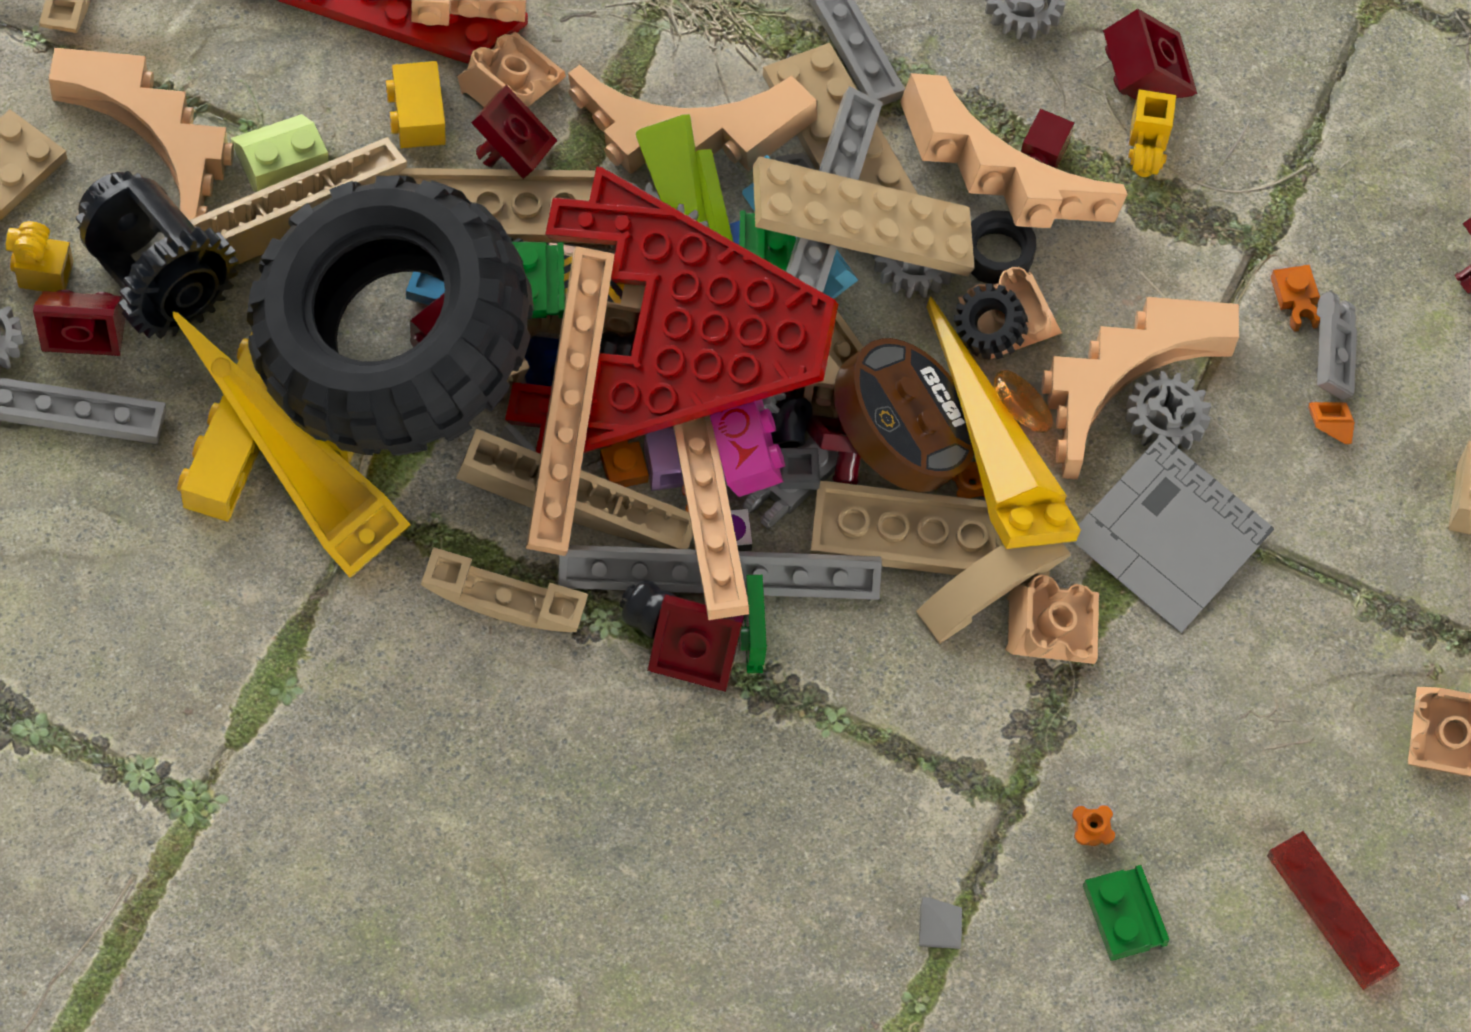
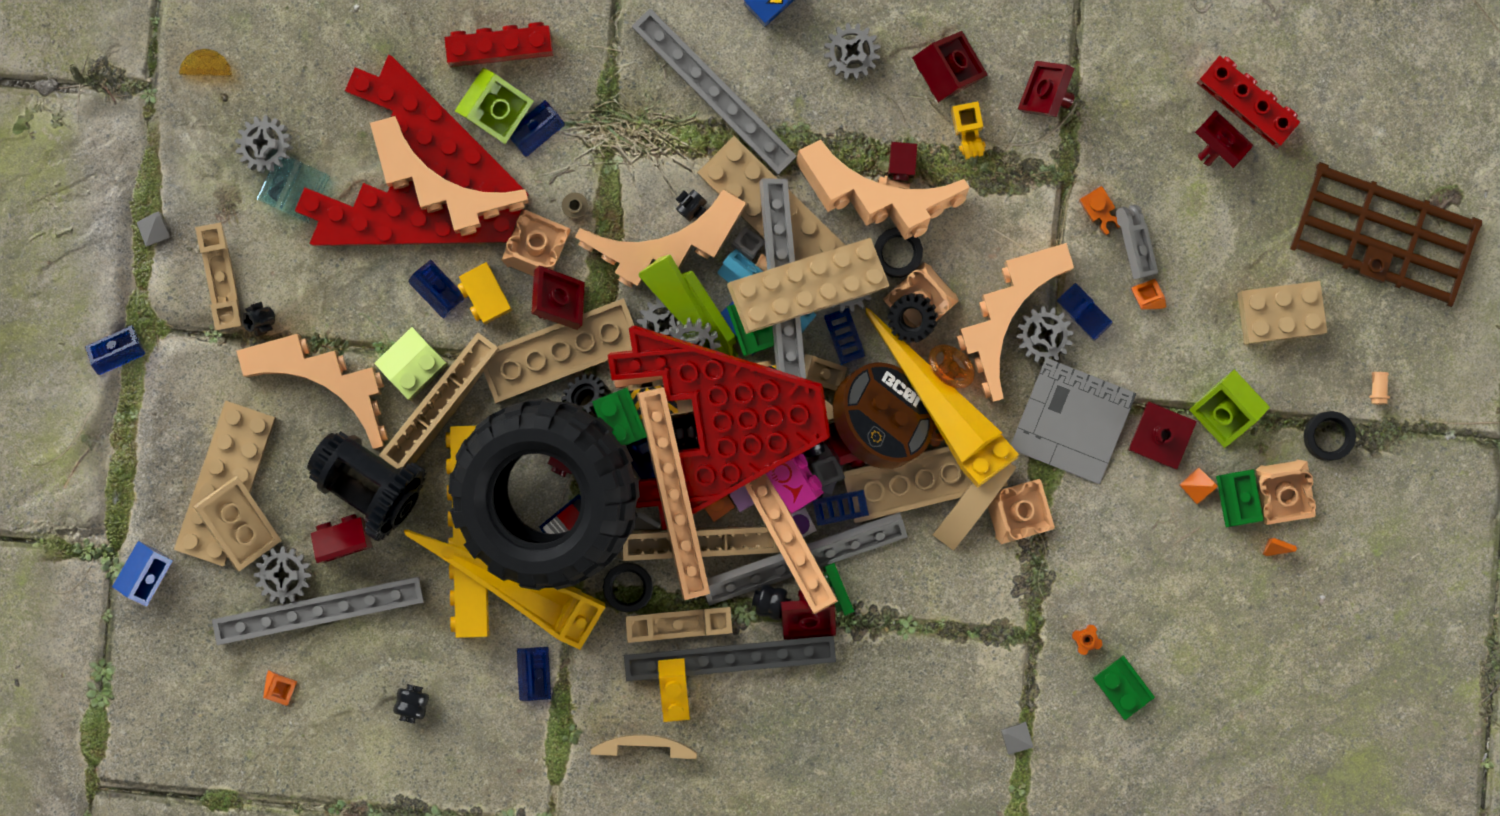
camera: 15 degrees left, 25 degrees up
yellow brick [6,221,74,292] -> none
clear red plate [1267,831,1400,990] -> none
none -> black gear [242,302,275,336]
none -> black piece [393,684,429,724]
none -> clear blue slope [408,259,465,318]
none -> clear blue slope [517,647,551,701]
none -> dark tan plate [562,192,588,219]
none -> tan slope [591,734,697,759]
none -> black tyre [603,562,653,613]
none -> dark grey plate [624,636,836,682]
none -> yellow brick [658,658,690,722]
none -> black gear [676,189,707,222]
none -> clear blue slope [812,490,869,526]
none -> clear blue slope [824,308,866,365]
none -> dark red tile [1018,61,1075,117]
none -> clear blue slope [1057,283,1113,341]
none -> dark red tile [1128,401,1197,470]
none -> orange slope [1179,467,1218,504]
none -> lime slope [1189,369,1270,448]
none -> green plate [1216,469,1264,527]
none -> orange slope [1262,538,1297,556]

